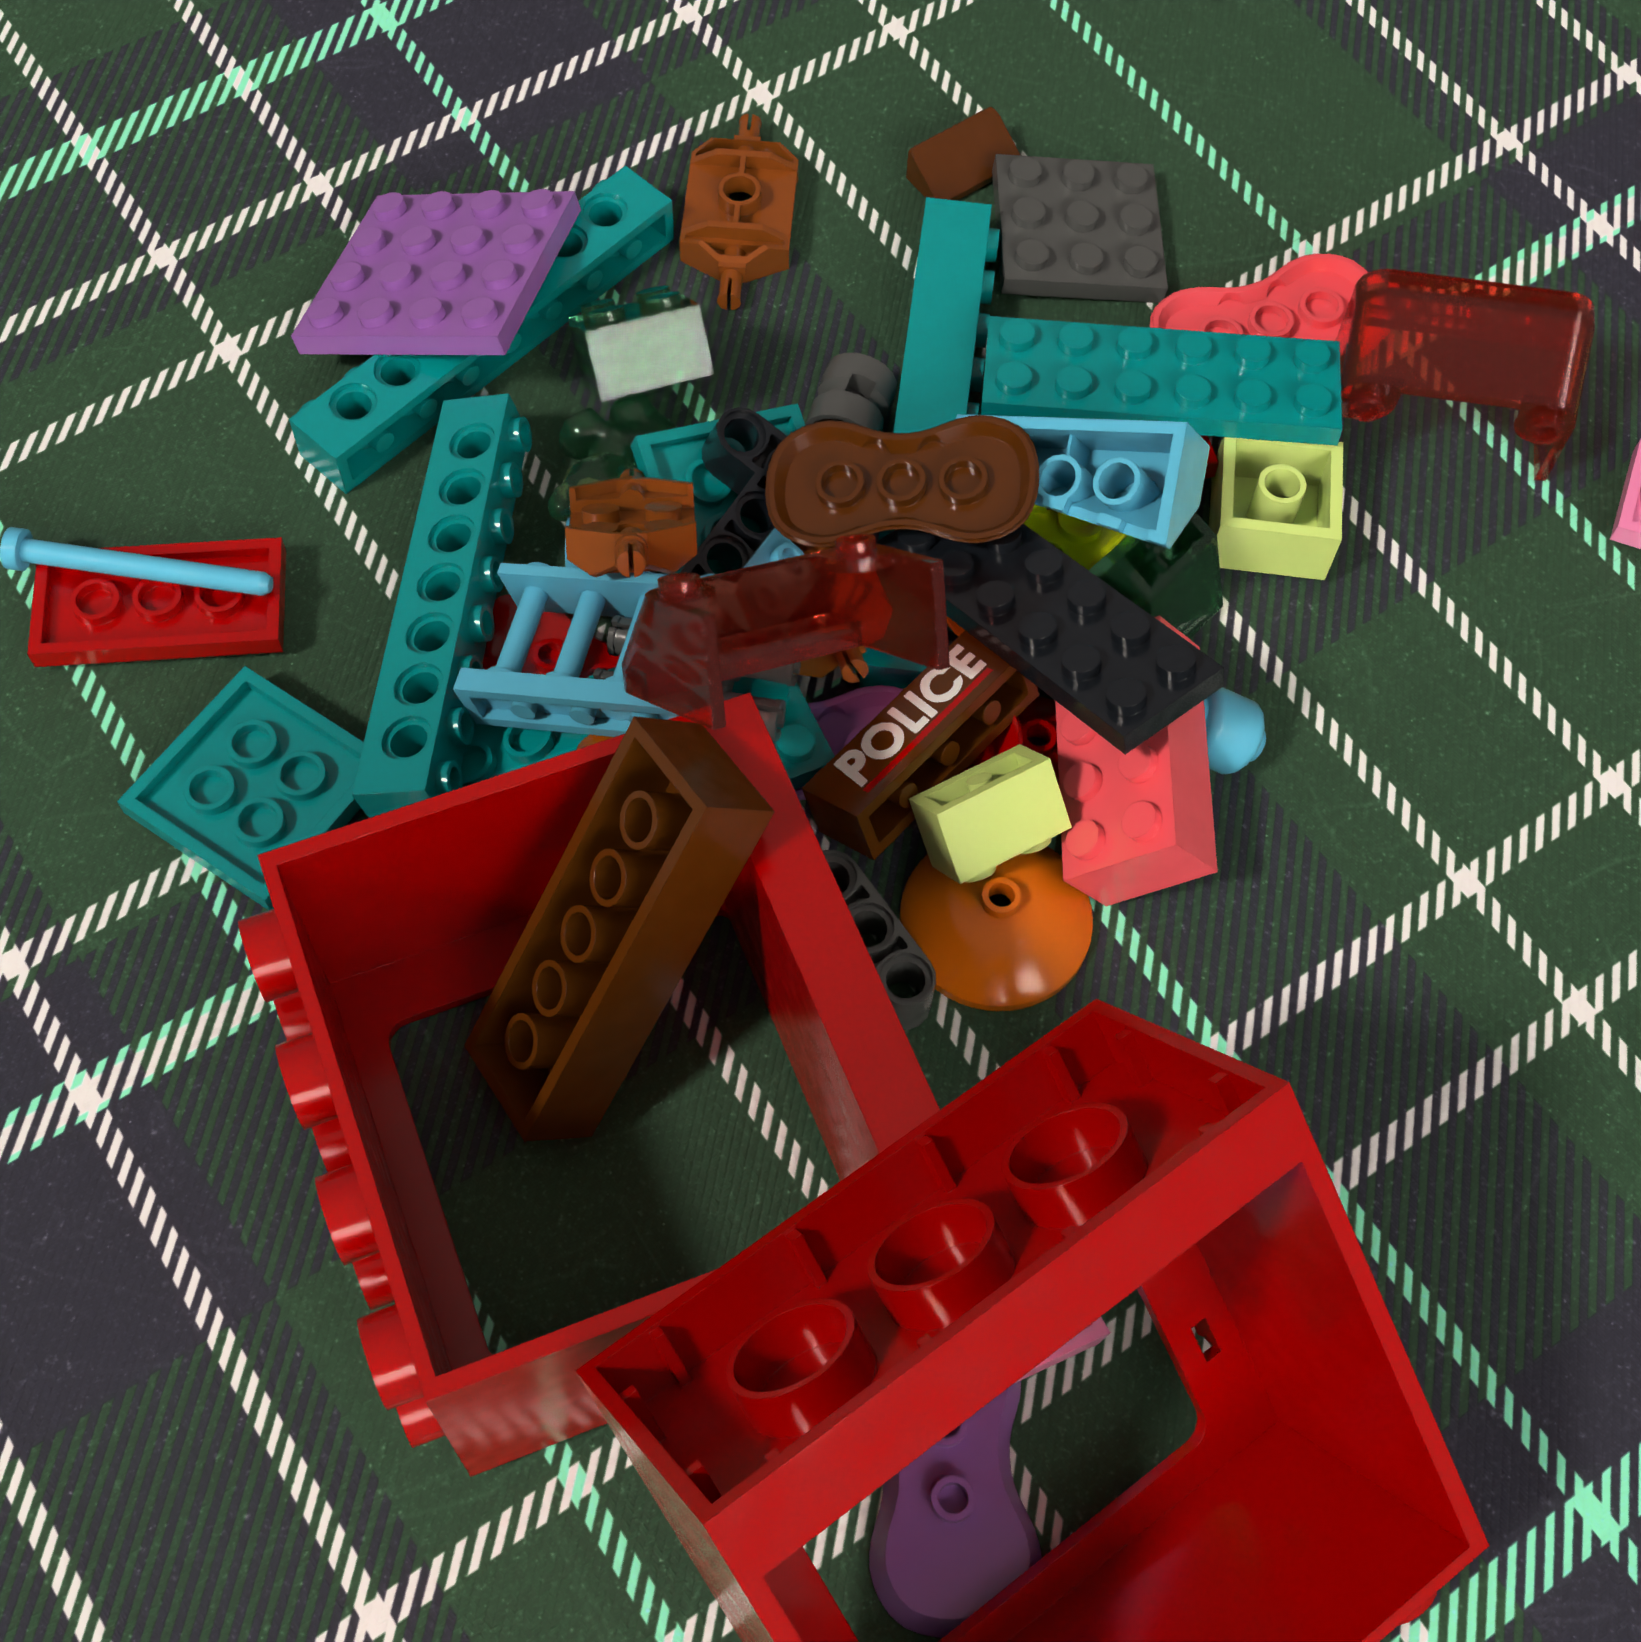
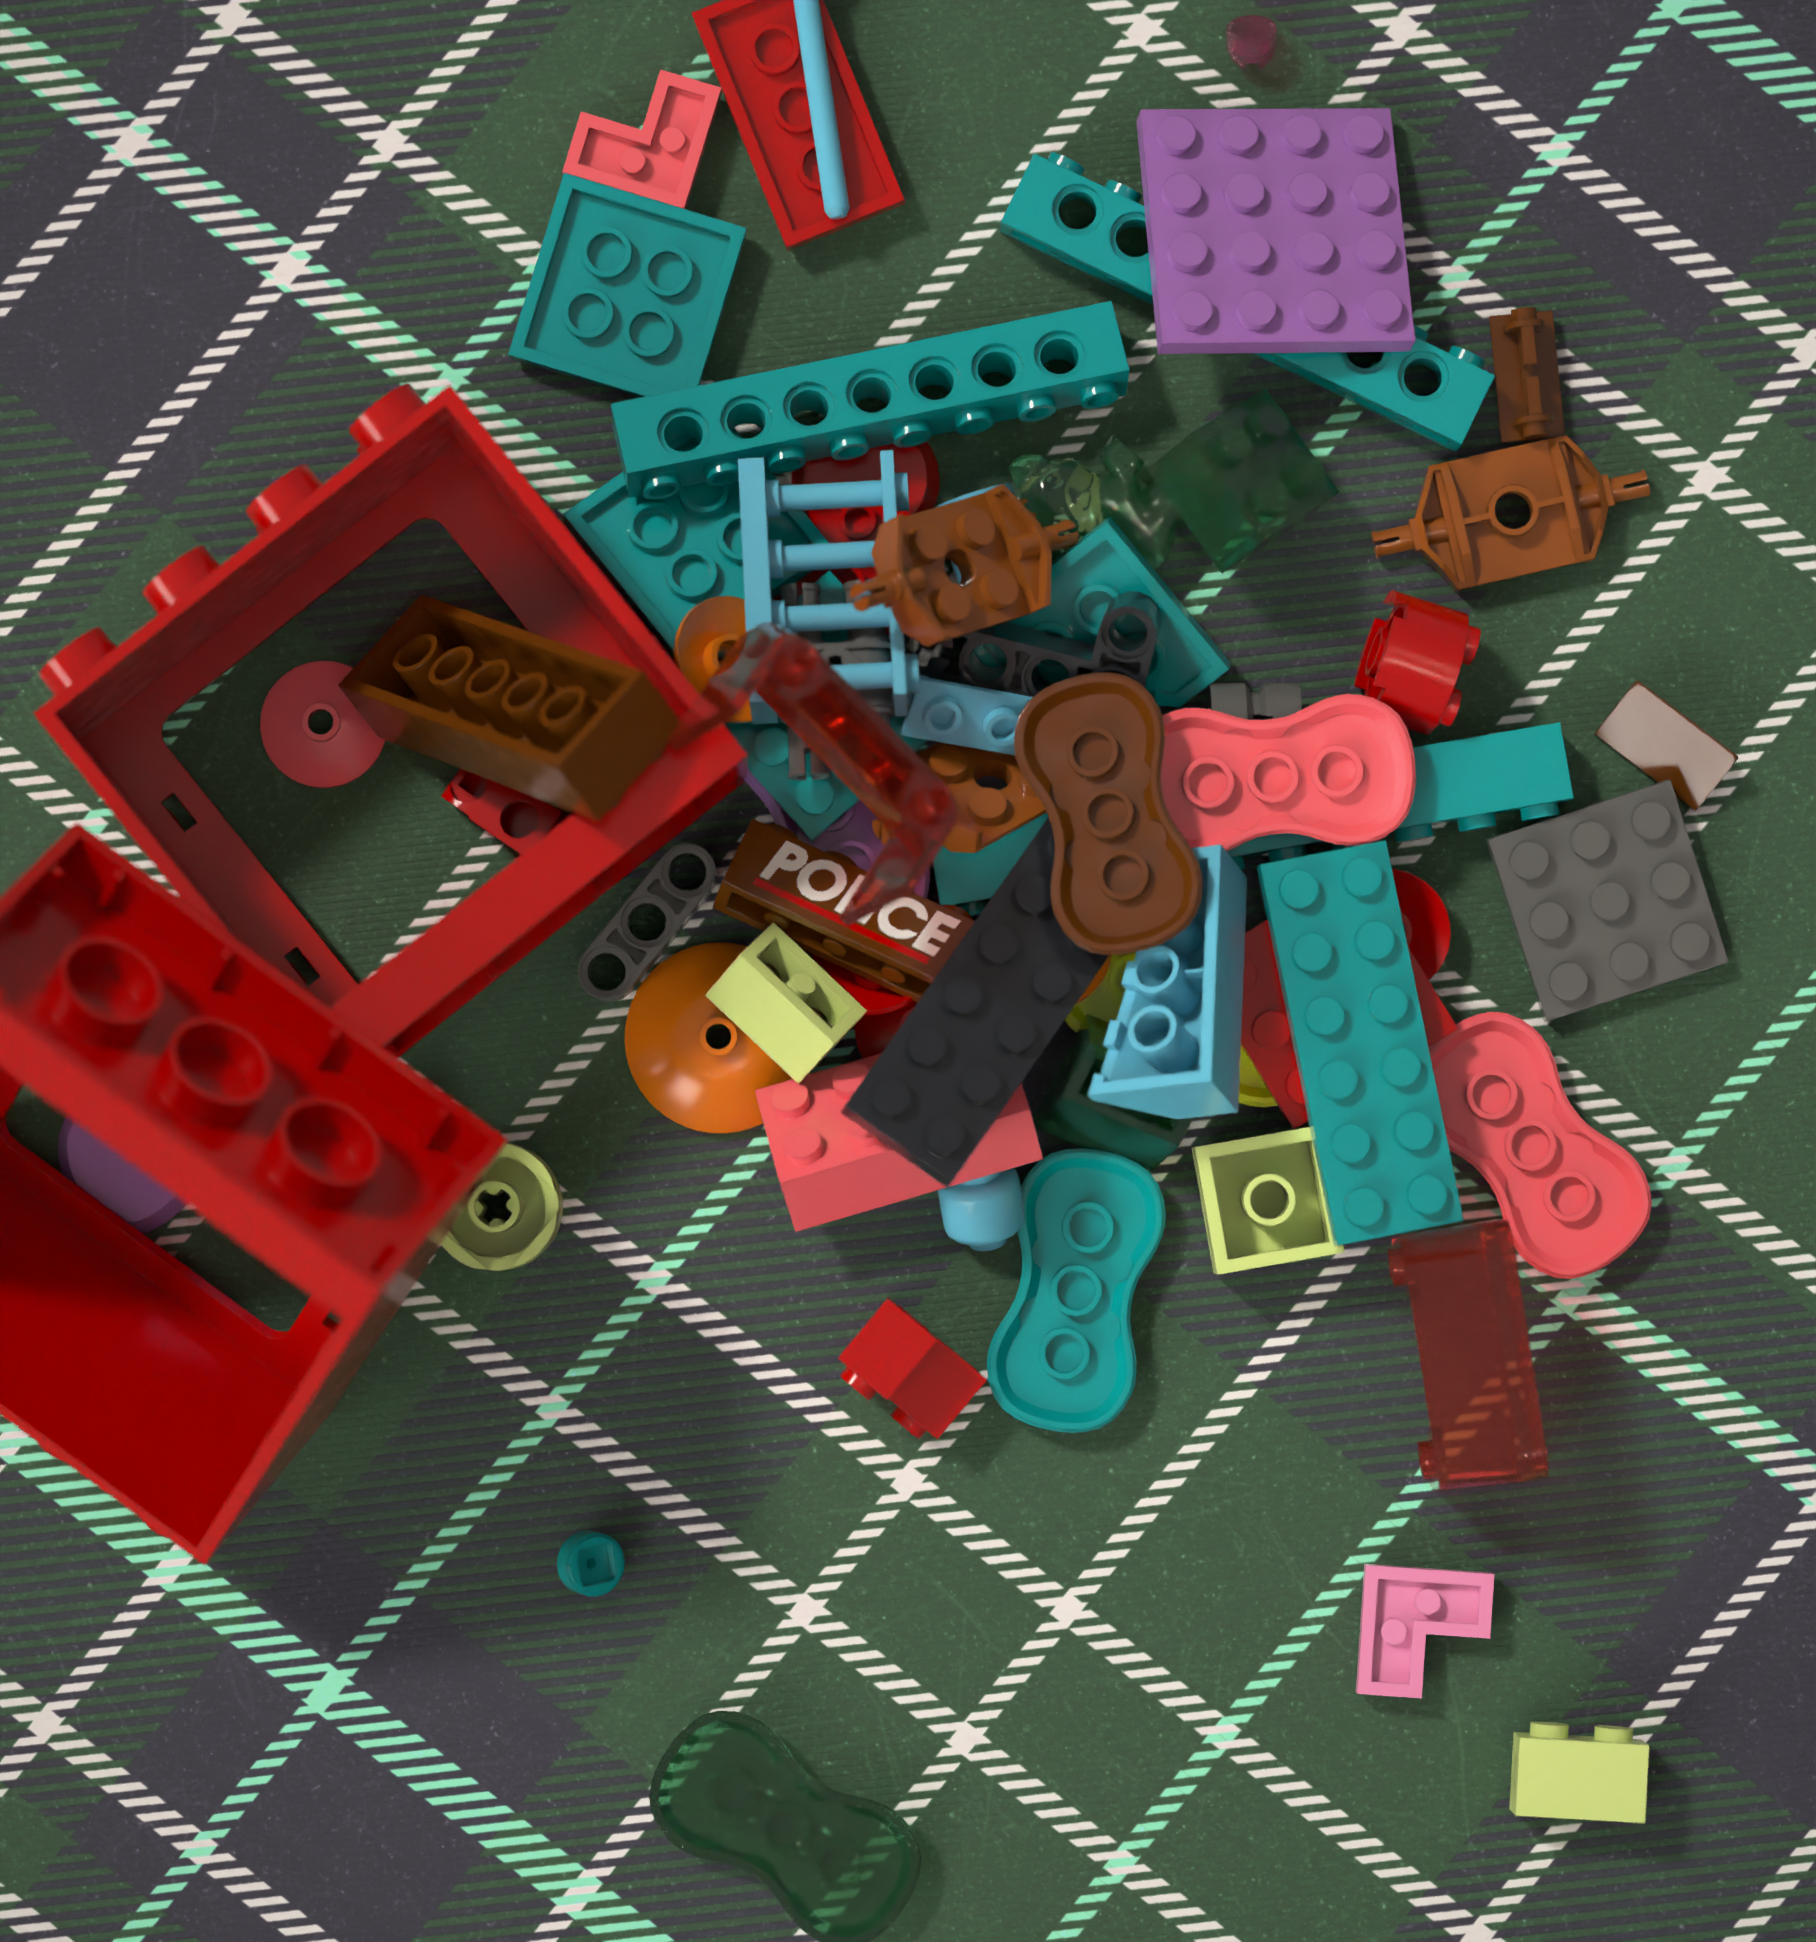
camera: 80 degrees right, 25 degrees up
none -> coral dish [260,661,385,788]
none -> red leg [440,768,568,855]
none -> teal tile [557,1530,625,1597]
none -> coral plate [562,69,722,209]
none -> red brick [838,1296,987,1440]
none -> teal plate [987,1149,1166,1433]
none -> coral plate [1161,694,1416,851]
none -> clear pink hinge [1226,15,1277,69]
none -> red brick [1354,590,1481,735]
none -> reddish brown hinge [1489,307,1565,443]

